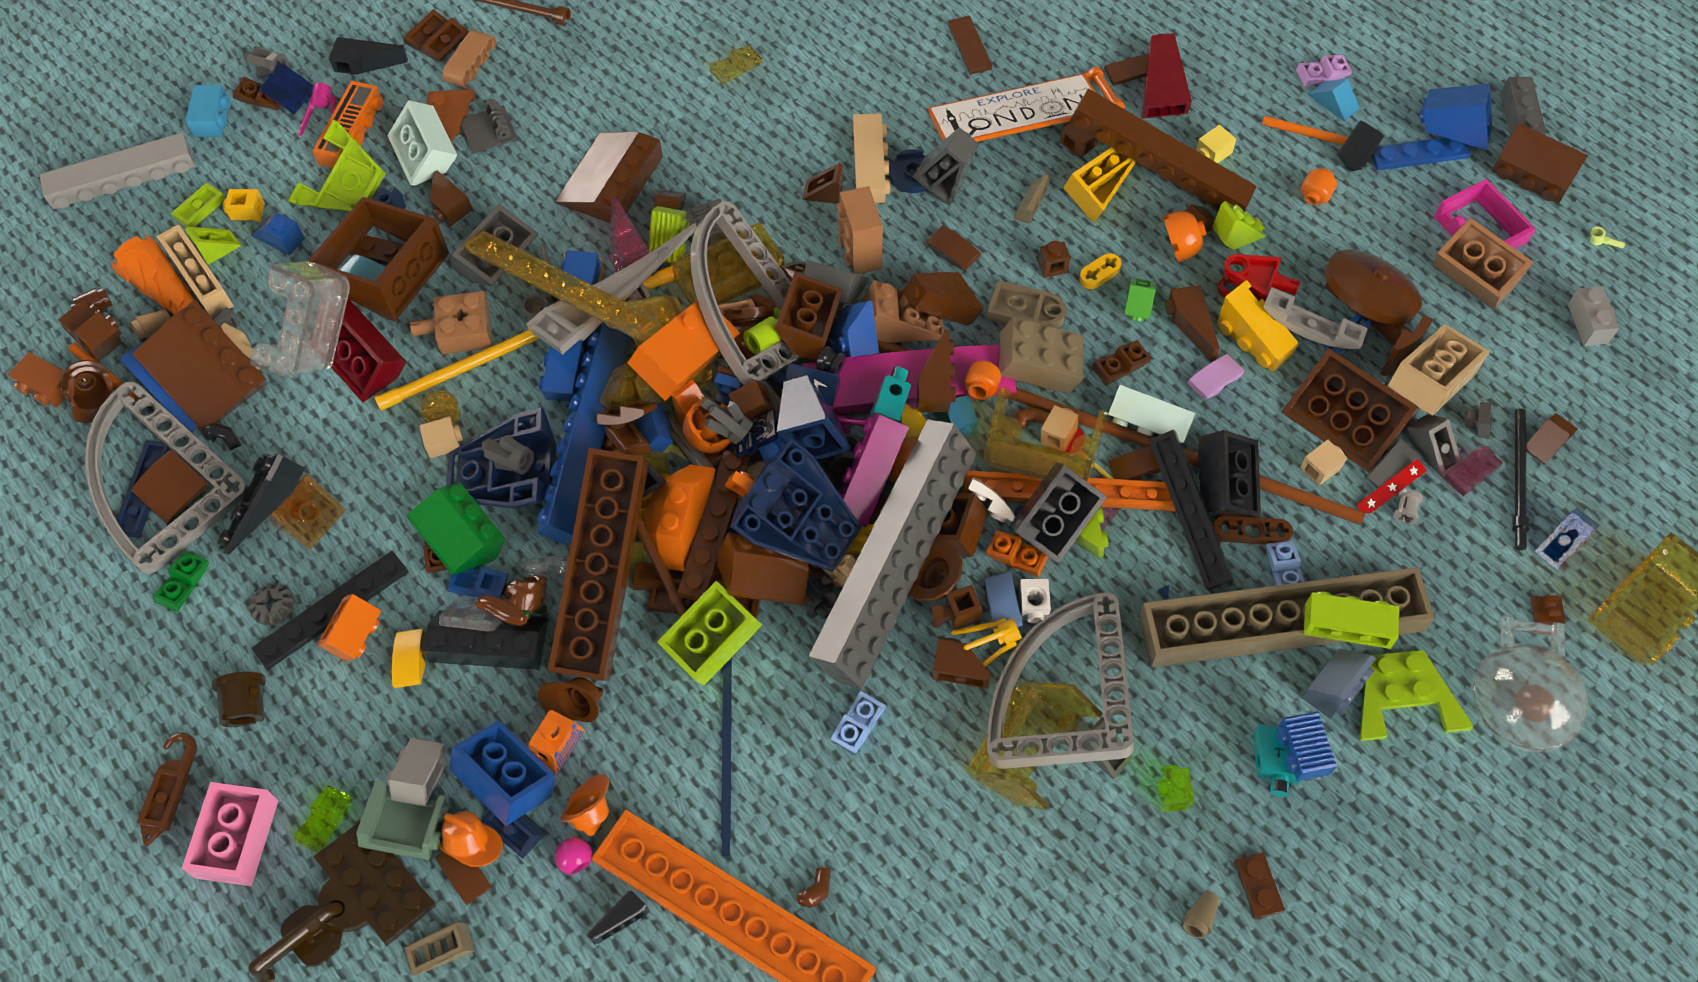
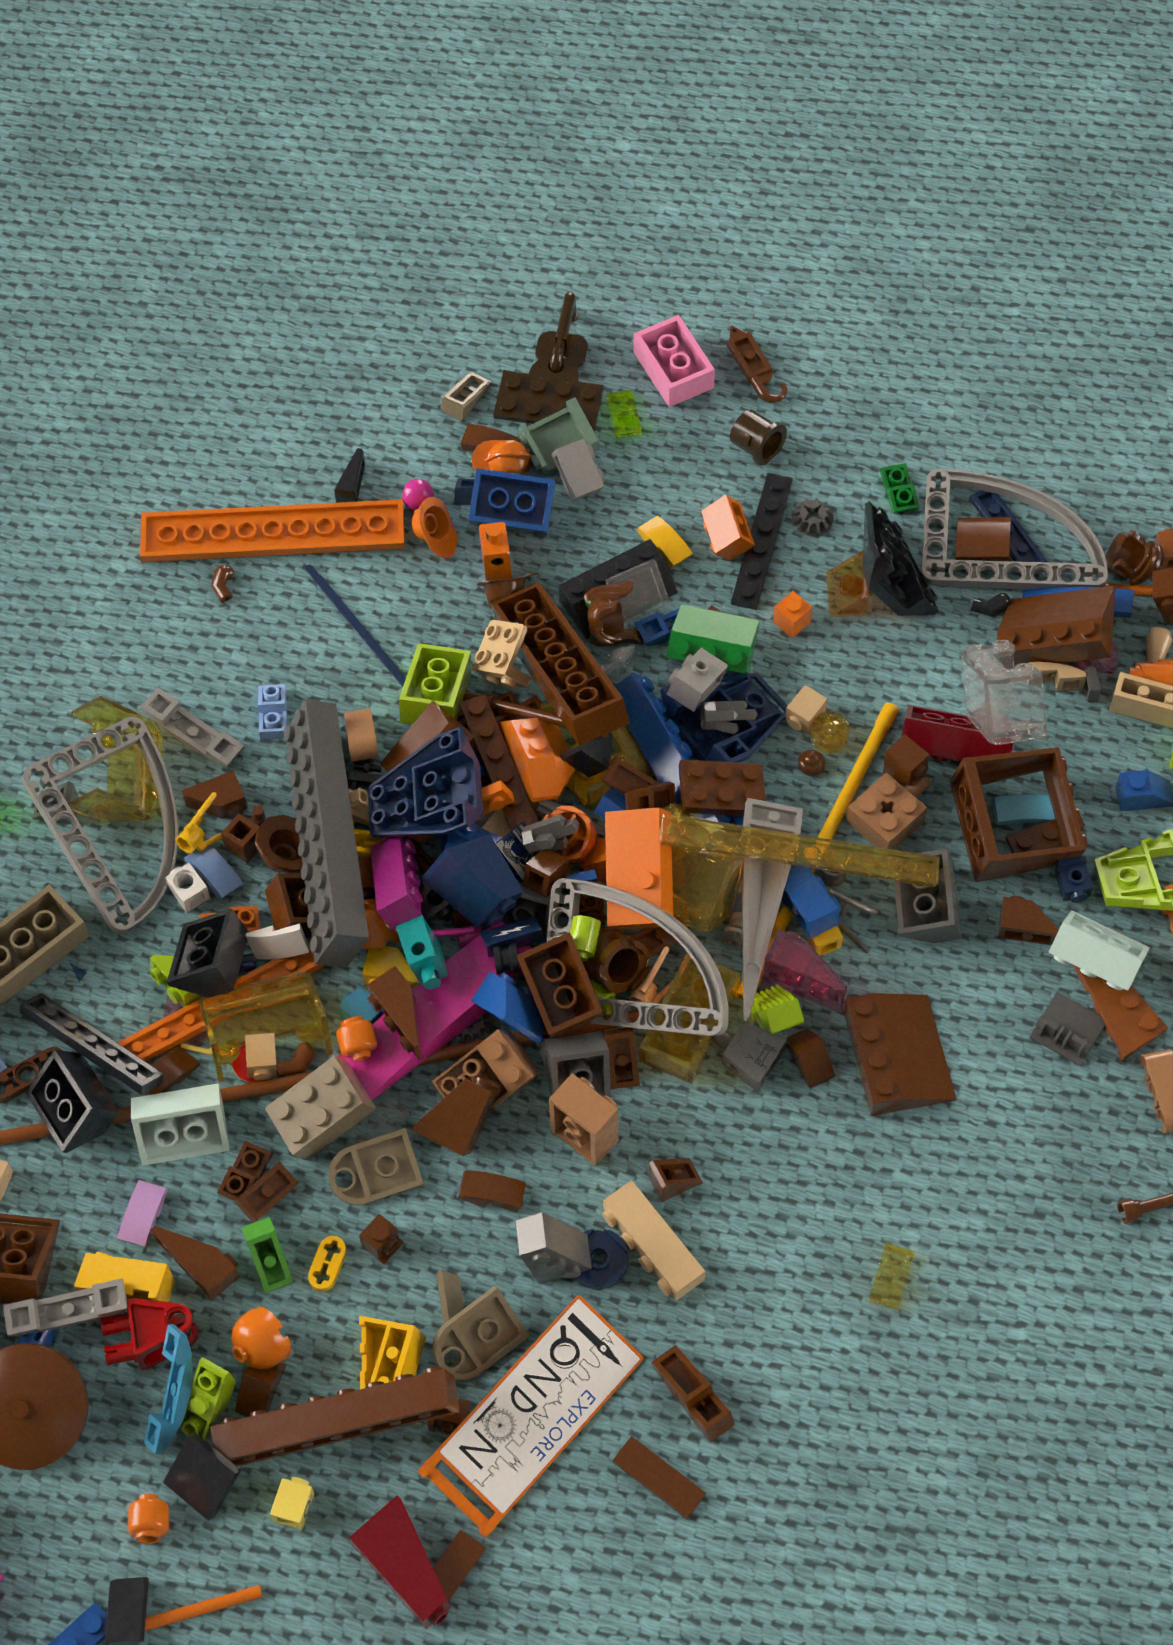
camera: 145 degrees right, 0 degrees up
none -> light grey slope [141,687,244,768]
none -> dark azure slope [144,1324,193,1454]
none -> black tile [163,1432,241,1521]
none -> reddish brown plate [234,1161,299,1223]
none -> medium nougat beam [344,708,379,762]
none -> dark tan tile [432,1286,530,1380]
none -> tan bracket [471,620,531,689]
none -> reddish brown slope [651,1345,735,1443]
none -> light grey brick [667,648,728,712]
none -> reddish brown plate [678,760,766,816]
none -> orange brick [773,591,812,638]
none -> reddish brown plate [798,750,826,776]
none -> reddish brown slope [882,734,929,786]

